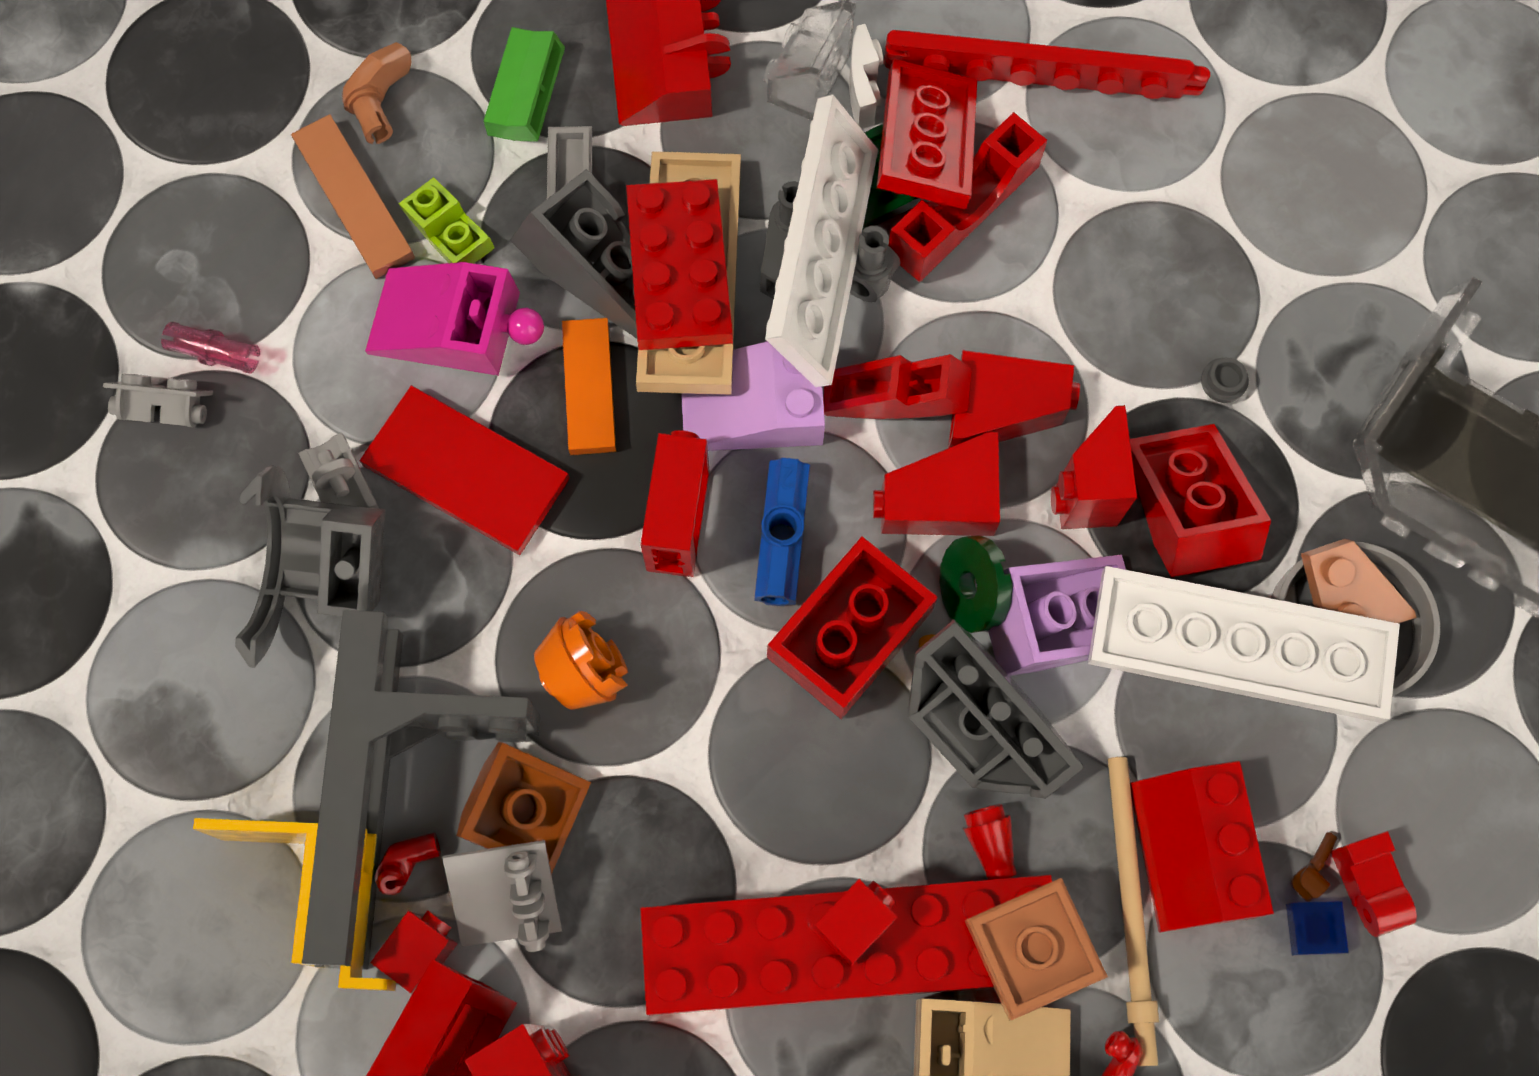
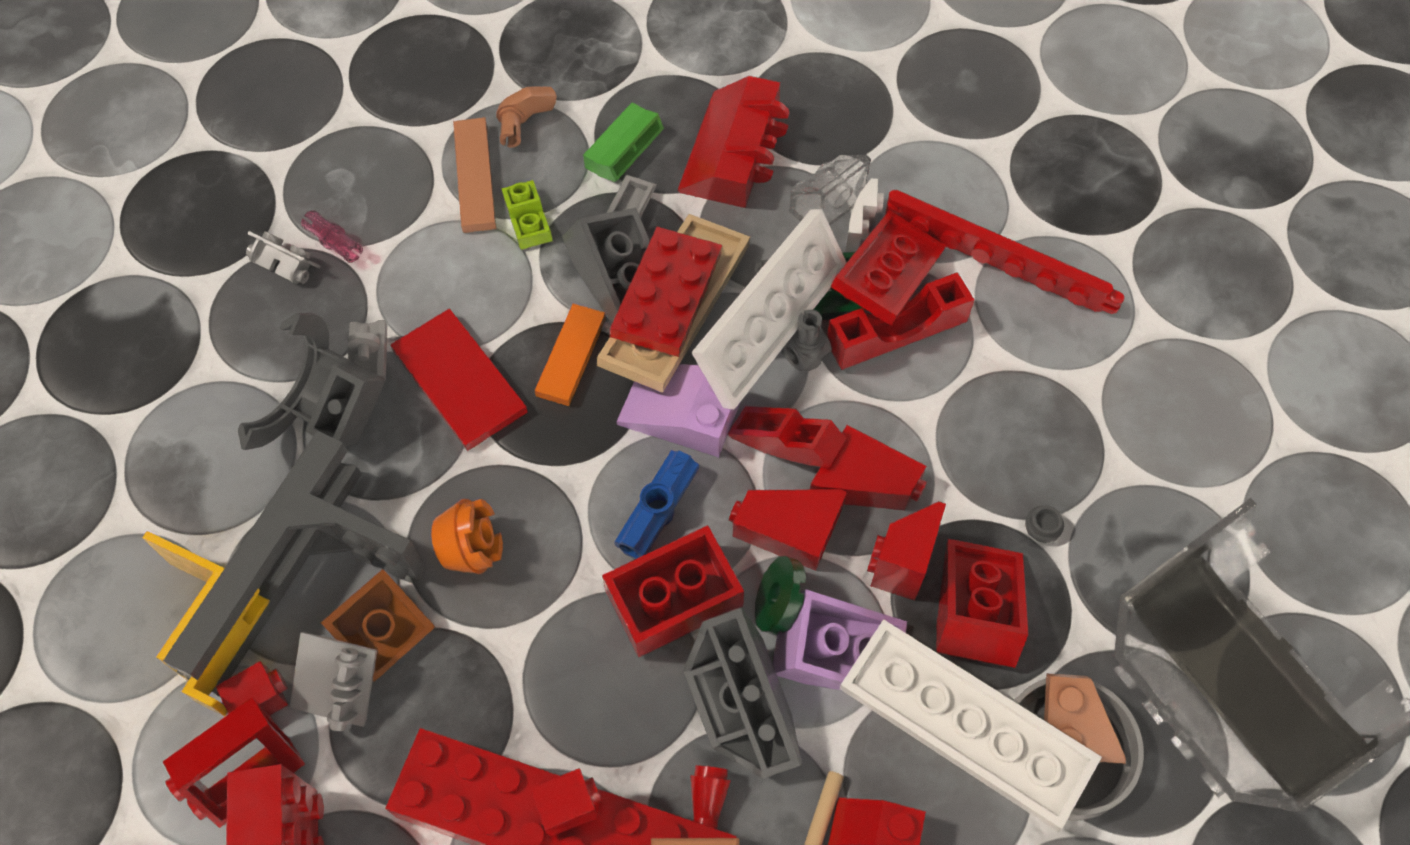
camera: 25 degrees right, 10 degrees down
dark pink slope [365,262,544,376] -> none
red arm [375,832,441,896] -> none
red window [640,430,710,577] -> none

